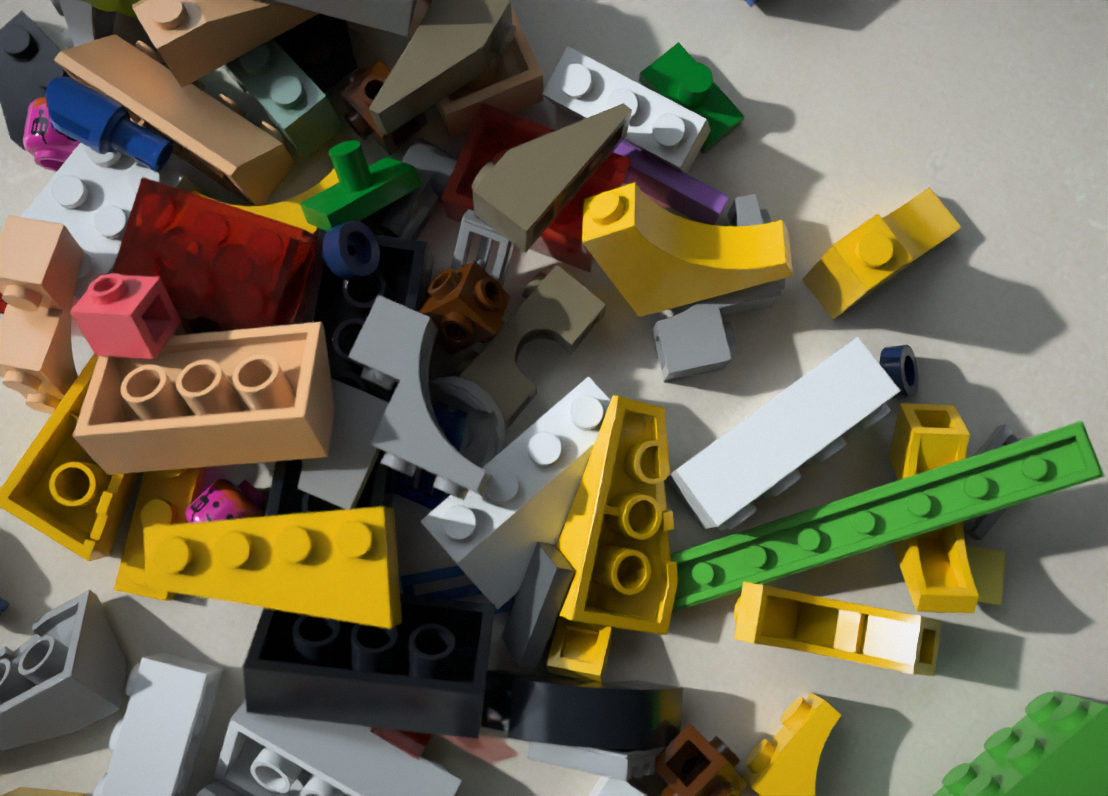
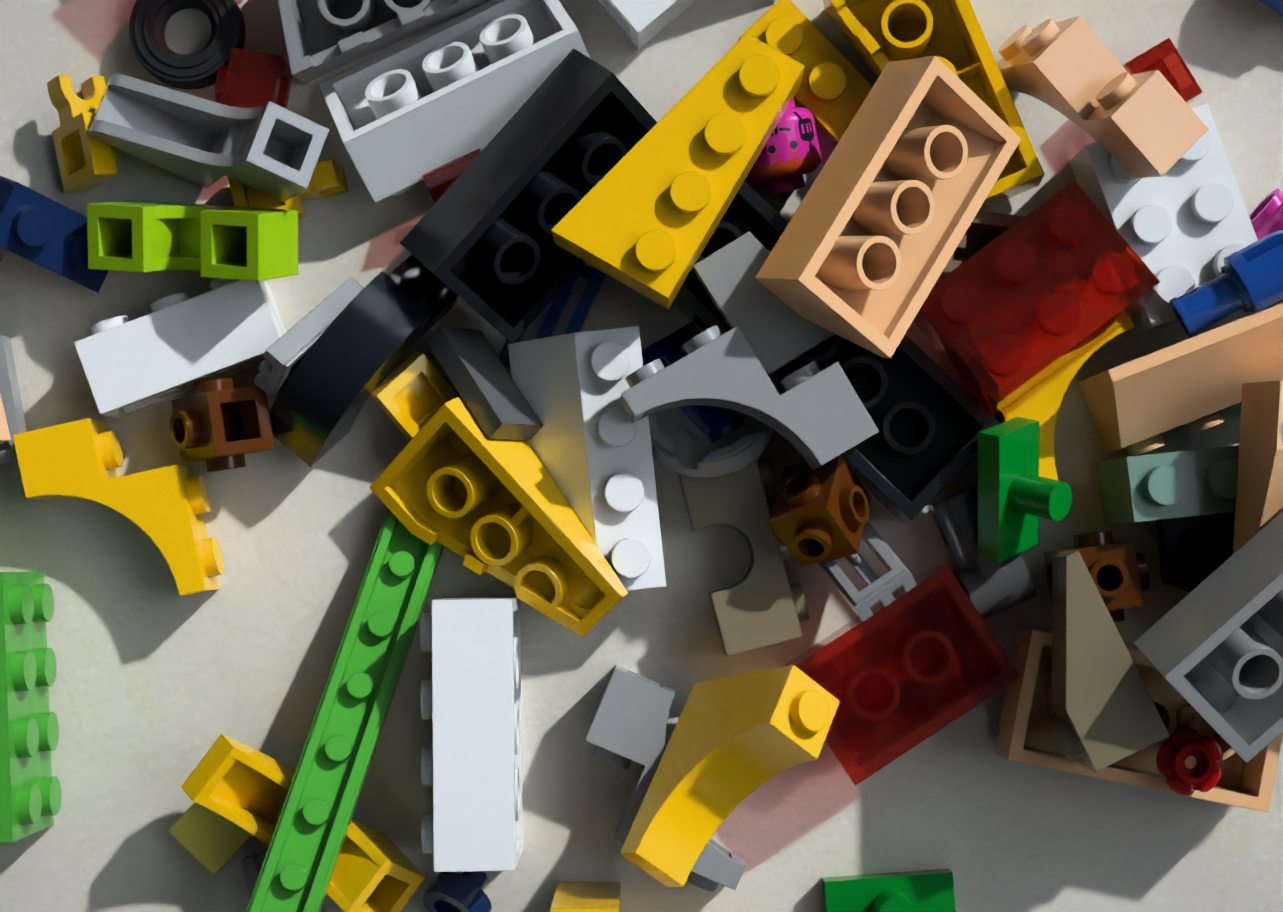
camera: 125 degrees right, 5 degrees up
coral brick [70,274,182,359] -> none
dark blue tile [321,220,380,280] -> none
dark tan slope [472,103,632,253] -> none
white brick [542,46,711,174] -> none
medium lavender tile [599,140,729,225] -> none
yellow arch [734,582,942,676] -> none

